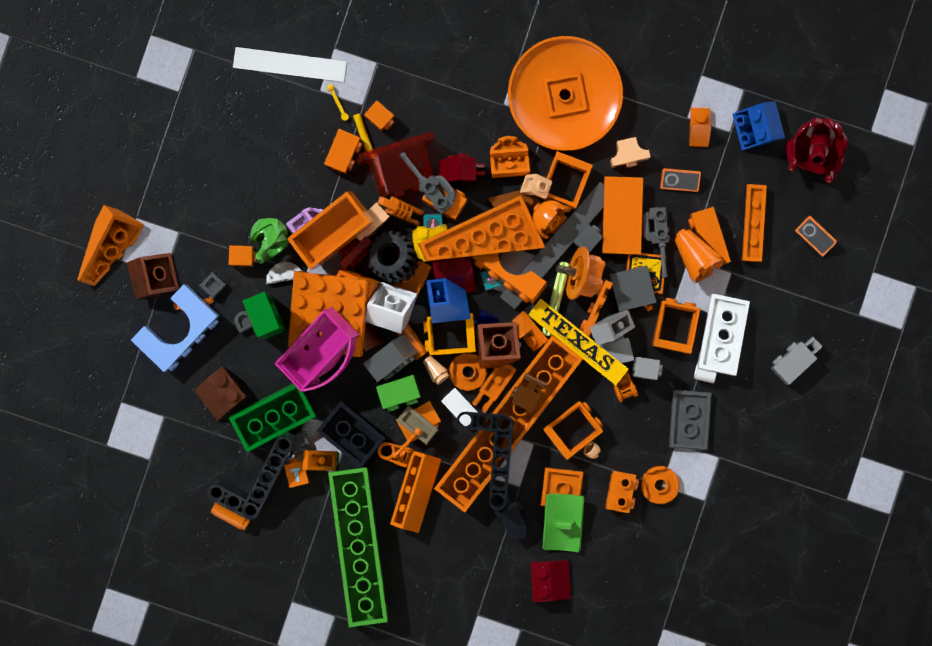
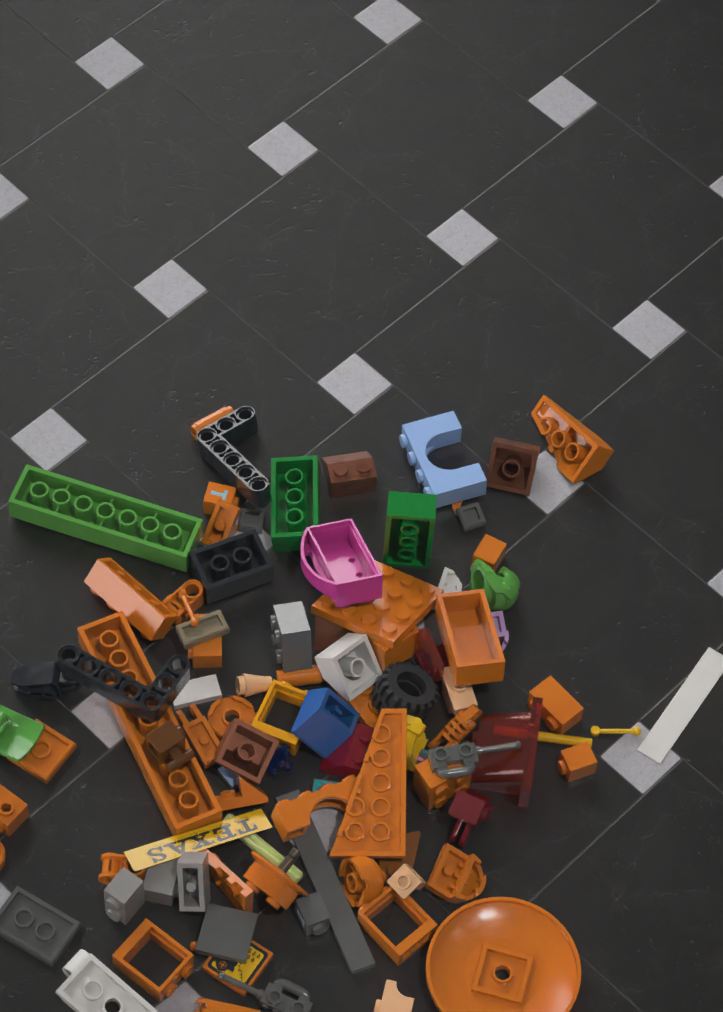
camera: 115 degrees right, 30 degrees down
bright green brick [376,375,421,412] -> none
orange window [543,401,603,460] -> none
light nougat hinge [584,442,601,459] -> none
orange tile [602,177,643,255] -> none

